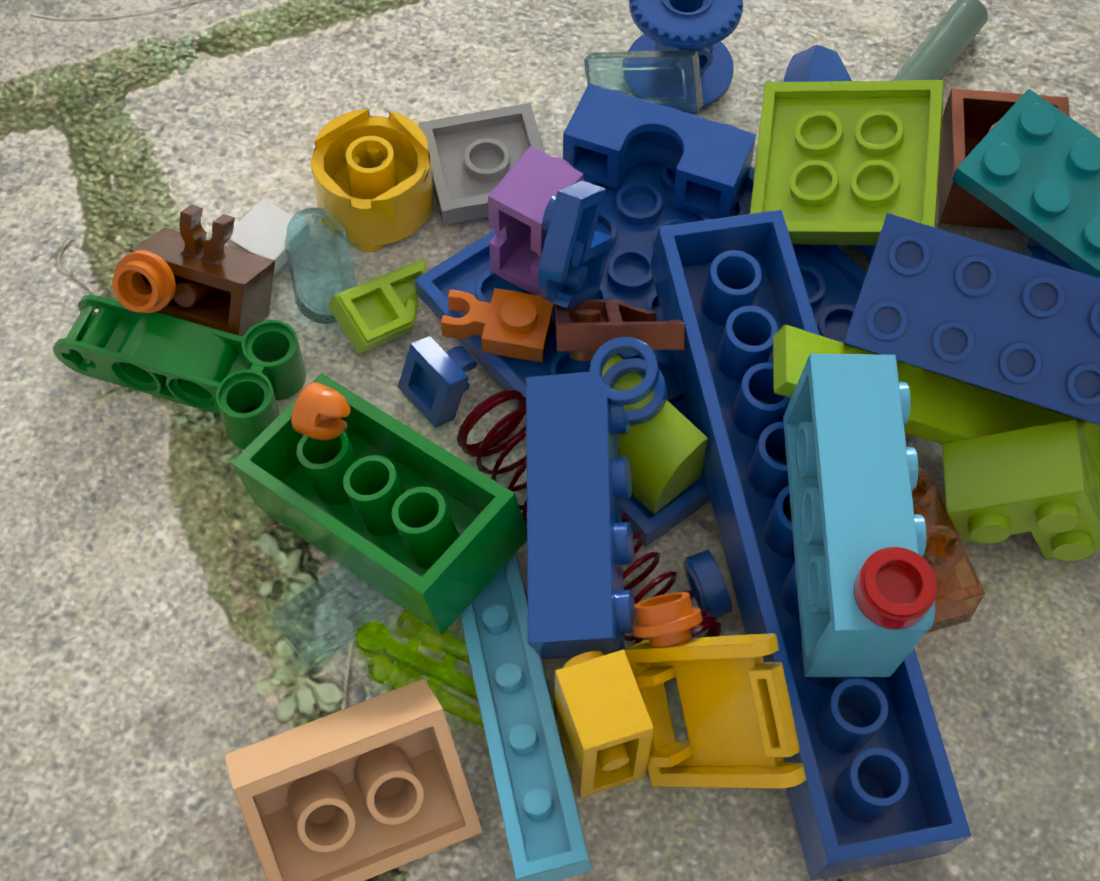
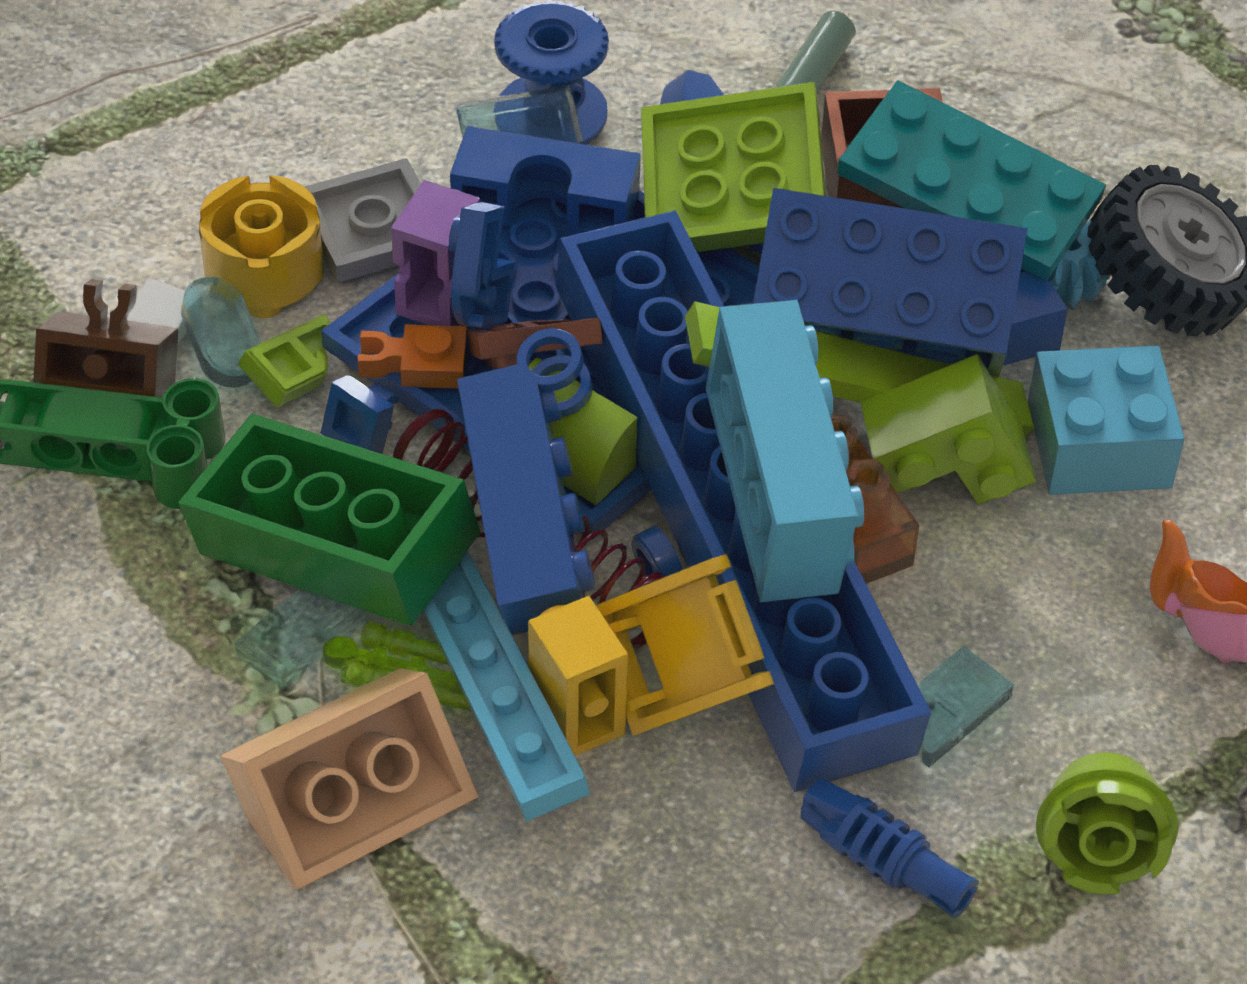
camera: 10 degrees left, 10 degrees down
orange plate [112,250,176,313] -> none
orange hinge [291,382,350,441] -> none
orange plate [632,592,703,648] -> none
red tile [854,547,937,630] -> none
none -> clear light blue tile [919,646,1014,768]

